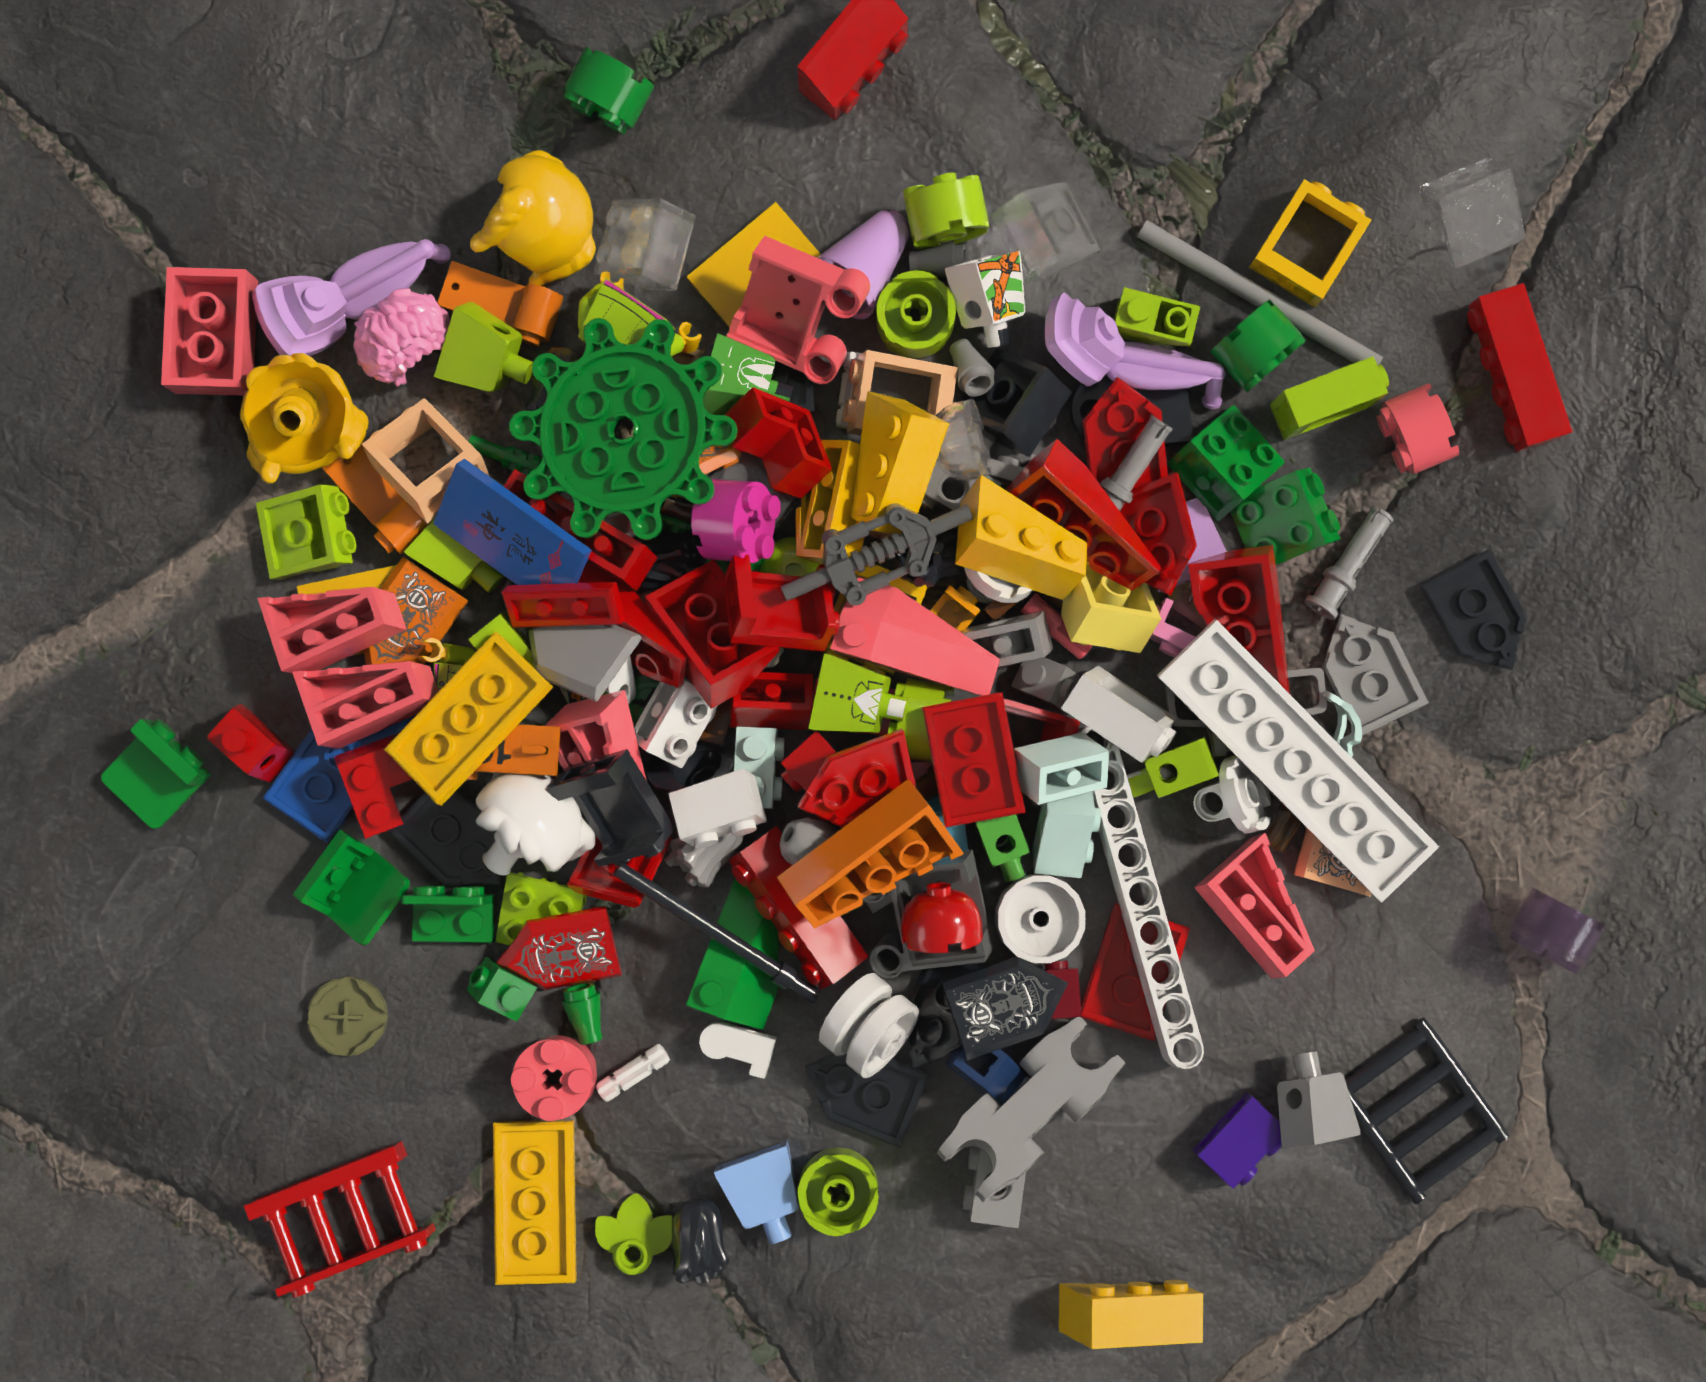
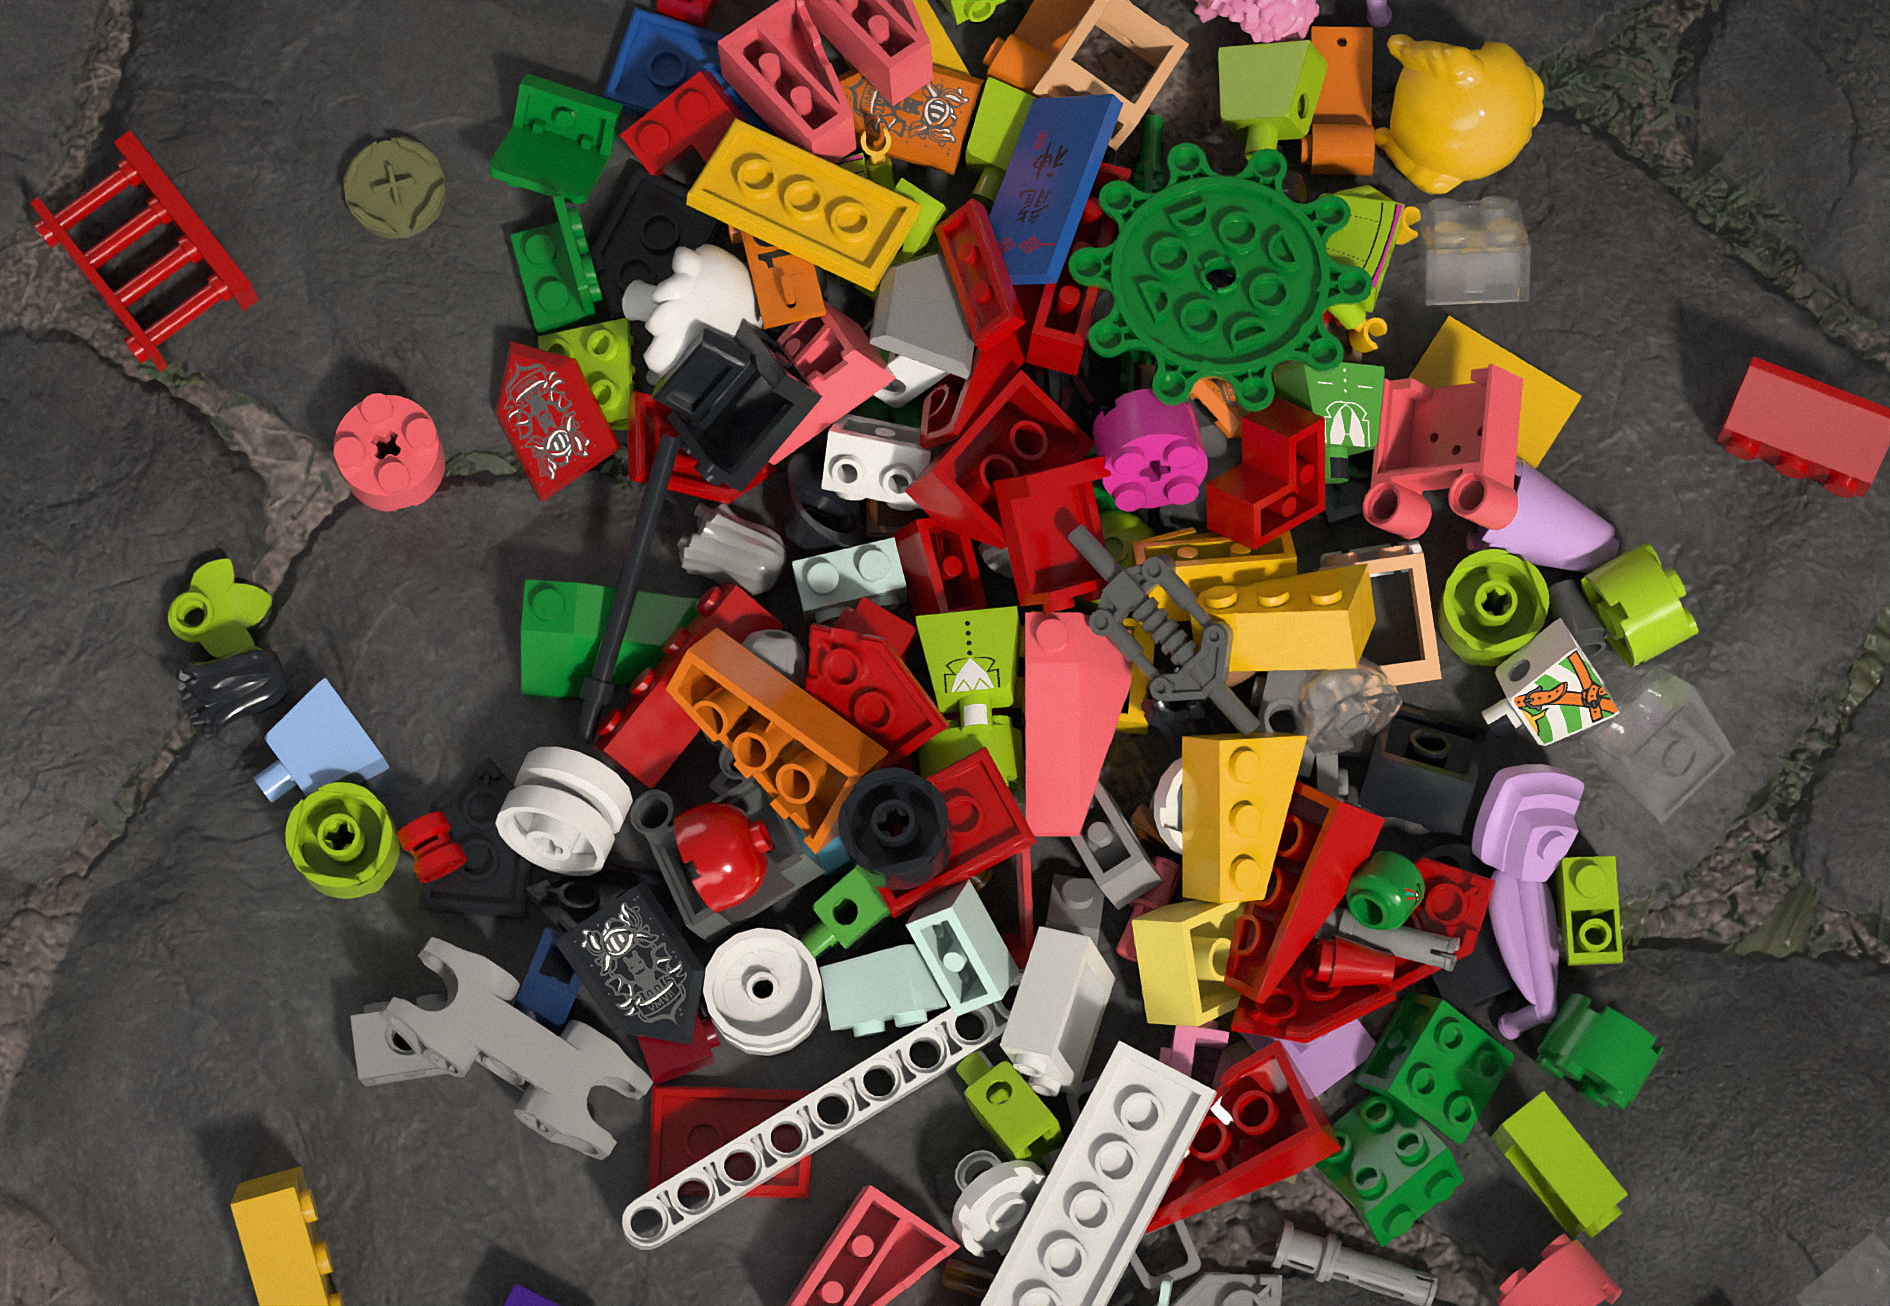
camera: 75 degrees right, 10 degrees down
green bracket [467,957,537,1022] -> none
yellow tile [493,1120,577,1285] -> none
green cone [561,982,603,1045] -> none
green brick [563,47,654,135] -> none
white axle [596,1044,670,1102] -> none
white brick [668,768,767,848] -> none
white leg [699,1021,777,1079] -> none
light orange bracket [930,585,980,632] -> none
light grey cone [949,339,994,396] -> none
light grey piece [1137,220,1383,365] -> none
yellow window [1249,179,1371,308] -> none
none -> red wheel [396,811,467,883]
none -> black tile [652,328,751,421]
none -> black brick [838,767,954,890]
none -> red cone [1313,934,1395,988]
none -> green head [1345,851,1425,931]

